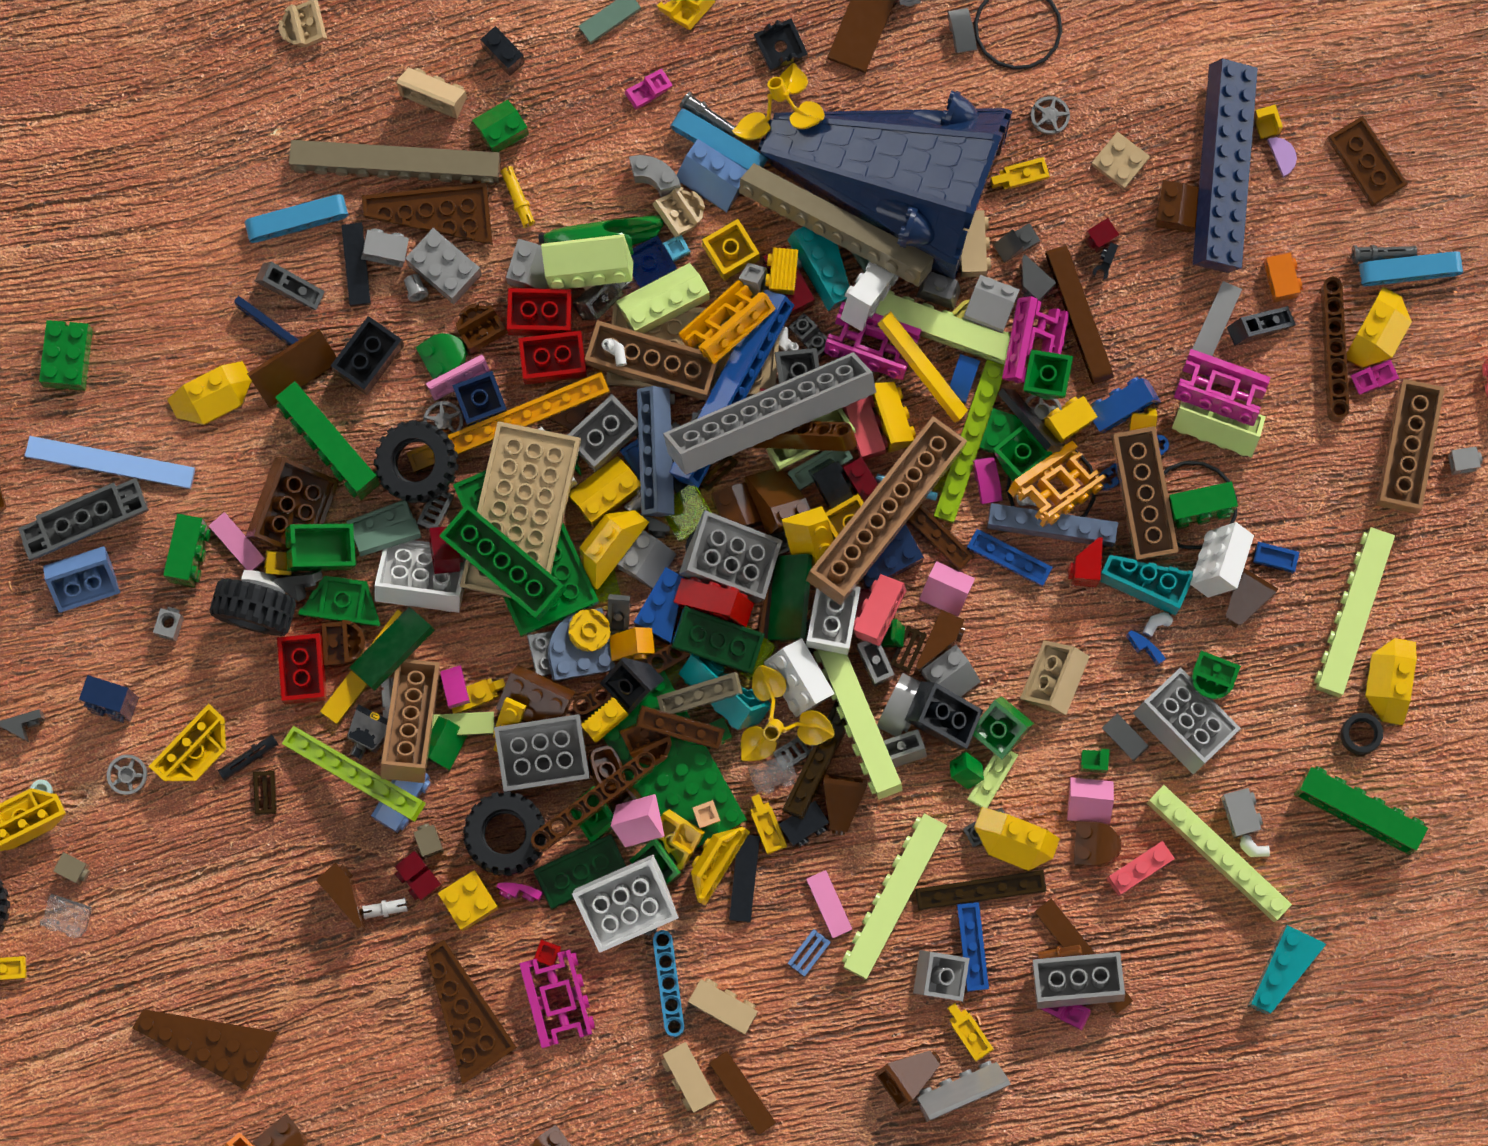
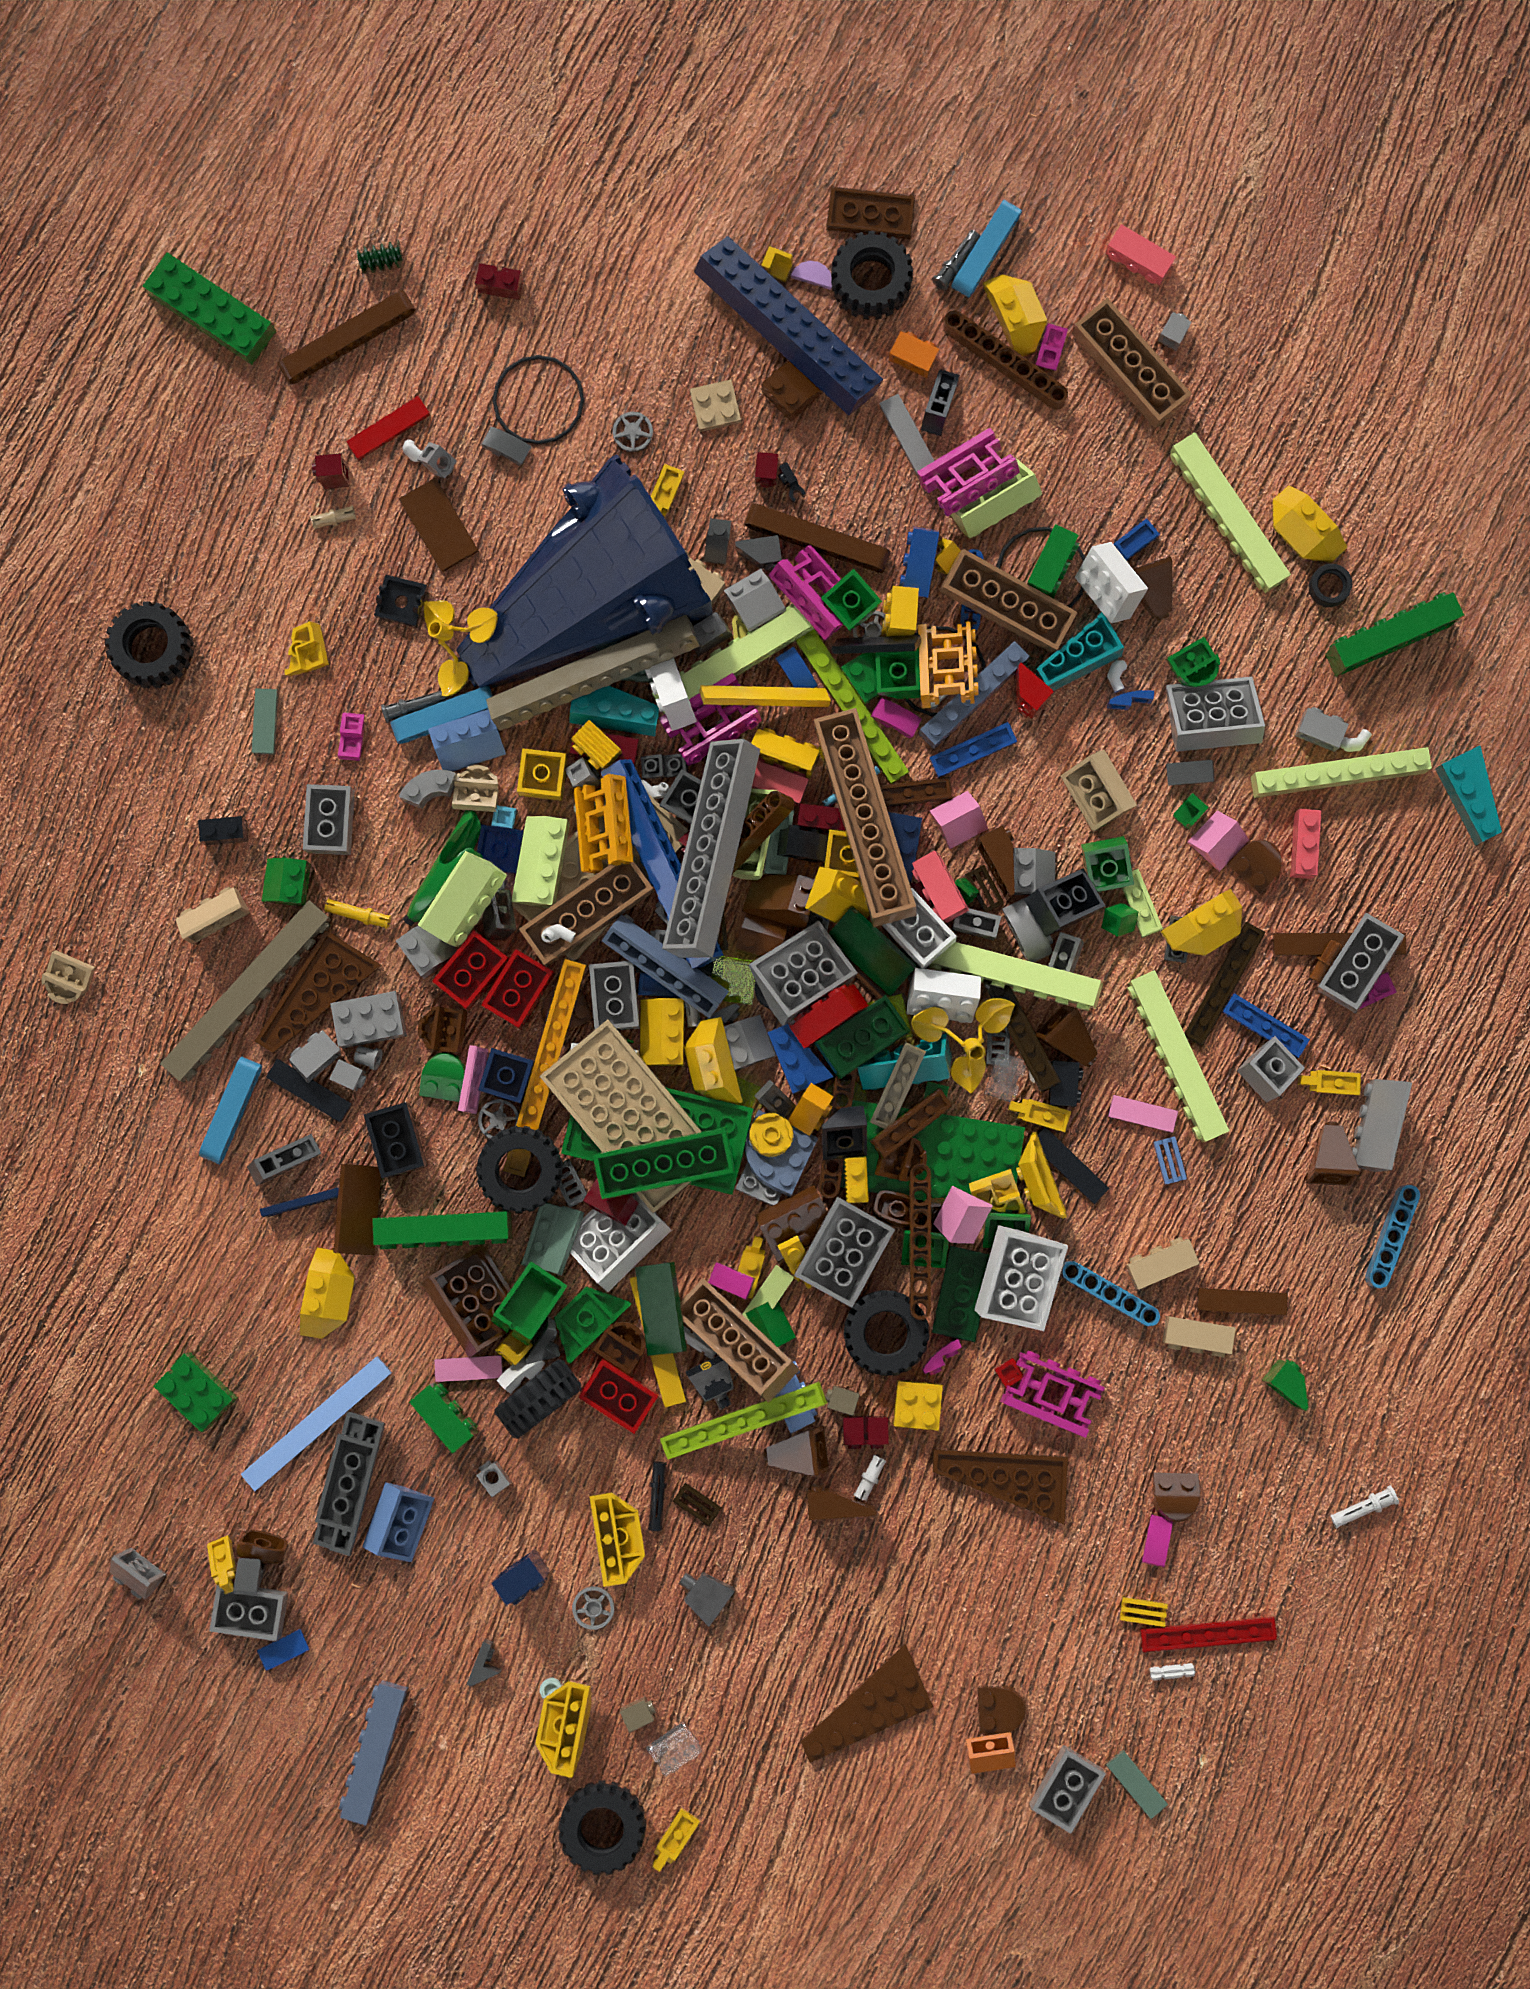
camera: 50 degrees left, 5 degrees up
light nougat plate [693,800,720,829] -> none
none -> light grey brick [303,784,355,855]
none -> light grey brick [330,1059,367,1091]
none -> flat silver torso [678,1572,735,1626]
none -> slope [763,1426,829,1476]
none -> black tyre [831,231,913,320]

